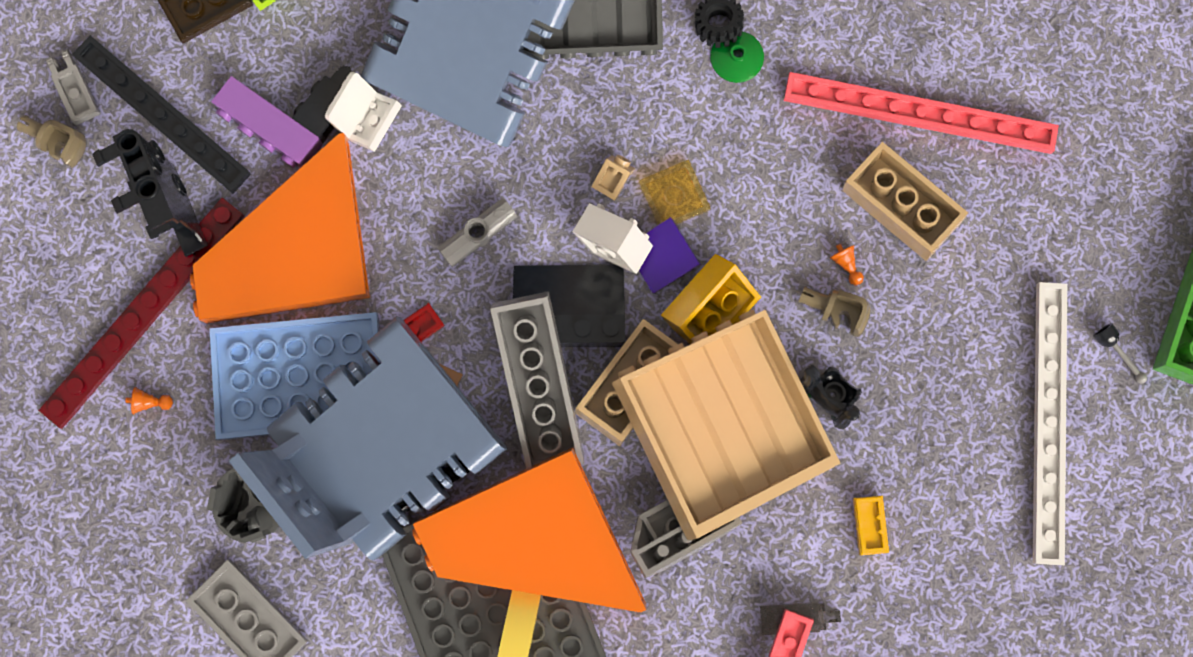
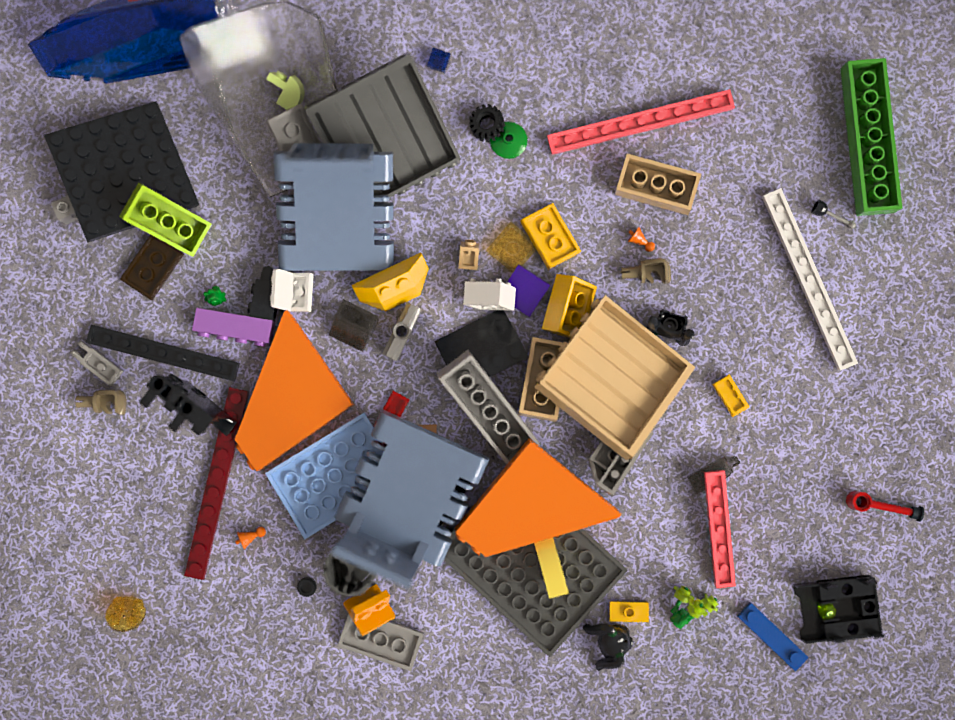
camera: 25 degrees left, 5 degrees up
none -> green plant [203,286,226,306]
none -> black plate [297,577,317,597]
none -> clear smoke slope [329,299,380,352]
none -> light orange bracket [343,584,396,636]
none -> yellow wedge [352,252,429,312]
none -> yellow tile [520,203,581,270]

